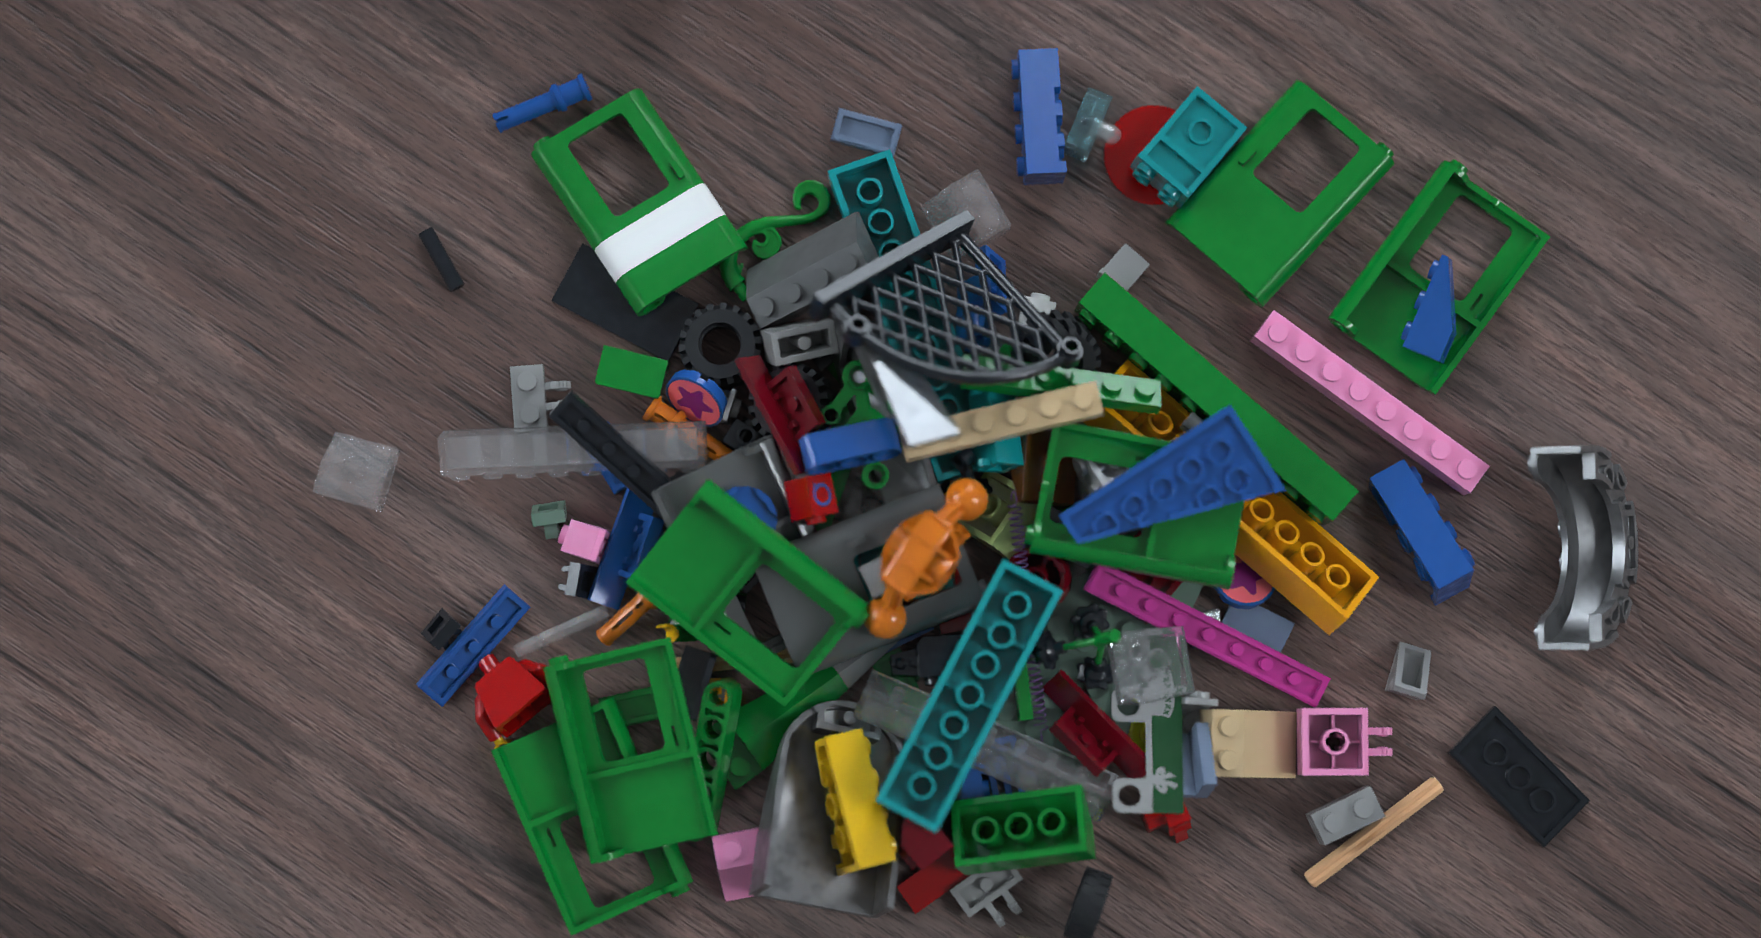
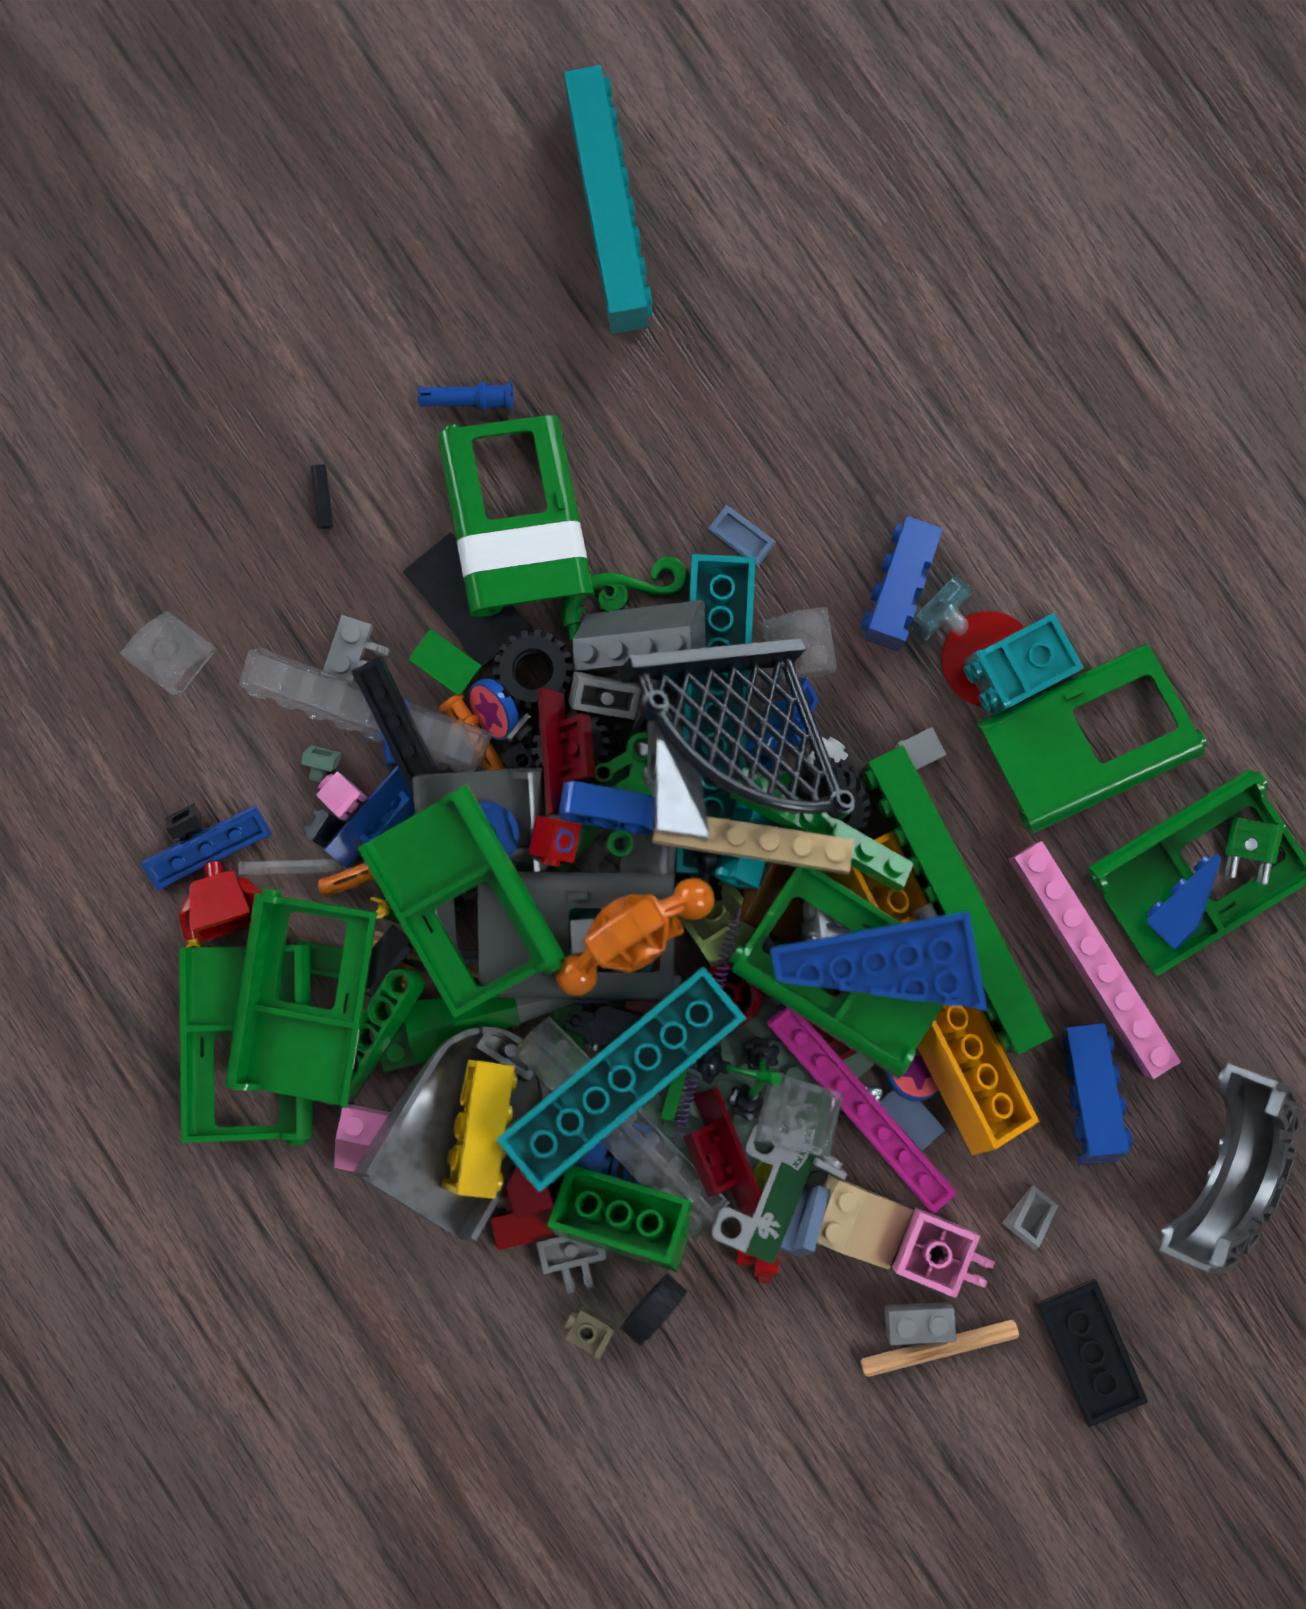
camera: 30 degrees right, 0 degrees up
none -> green piece [1225,817,1284,885]

